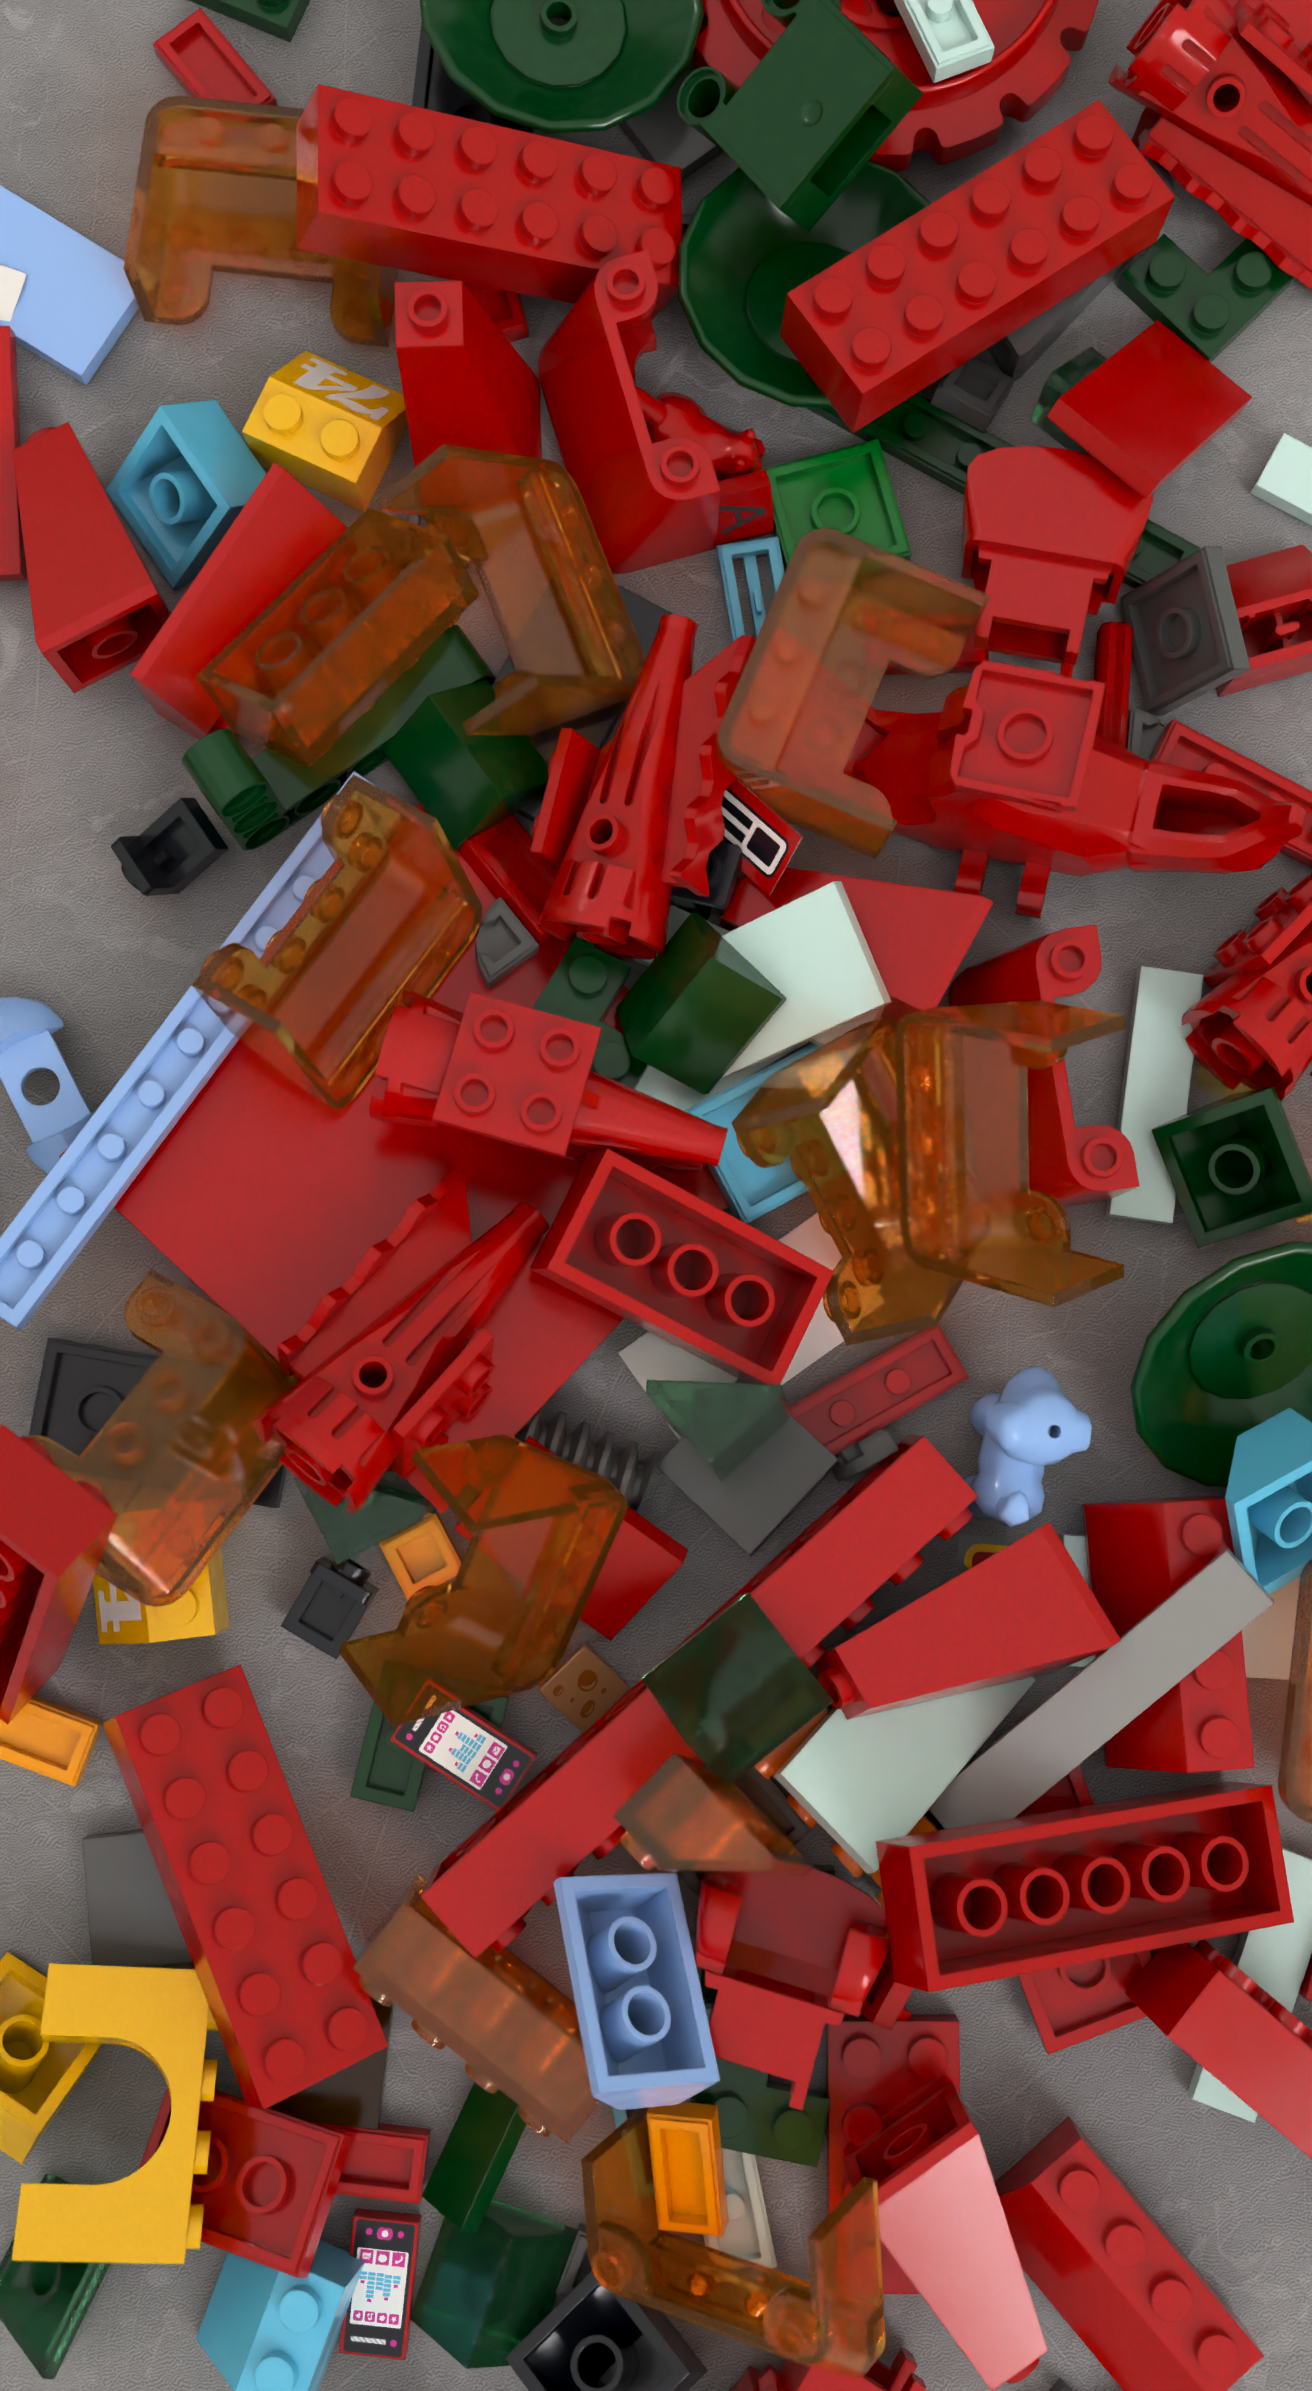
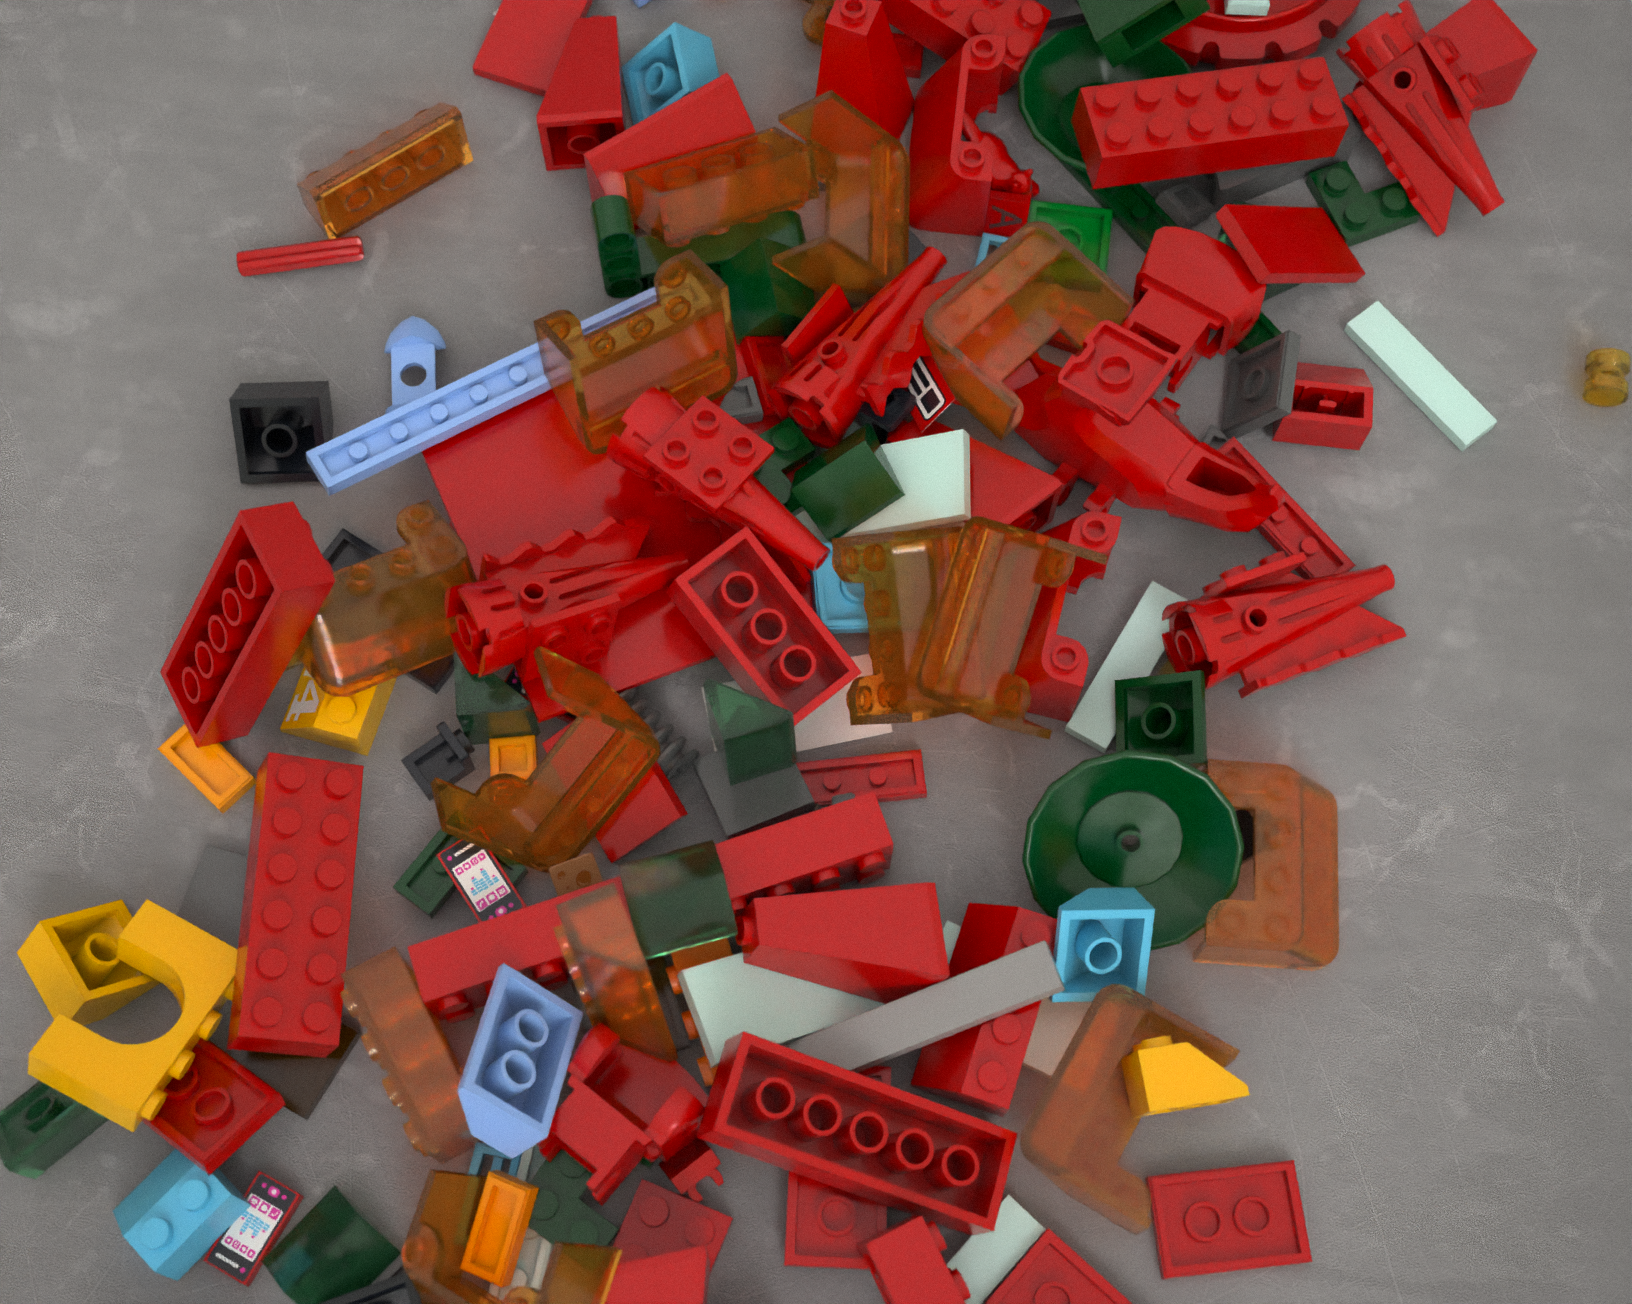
camera: 25 degrees right, 15 degrees down
black bracket [111,798,229,896] -> none
yellow slope [242,351,408,513] -> none
red tile [312,2122,431,2204] -> none
dark green tile [421,2071,535,2233] -> none
light blue animal [963,1366,1092,1527] -> none
red axle [1094,622,1133,749] -> none

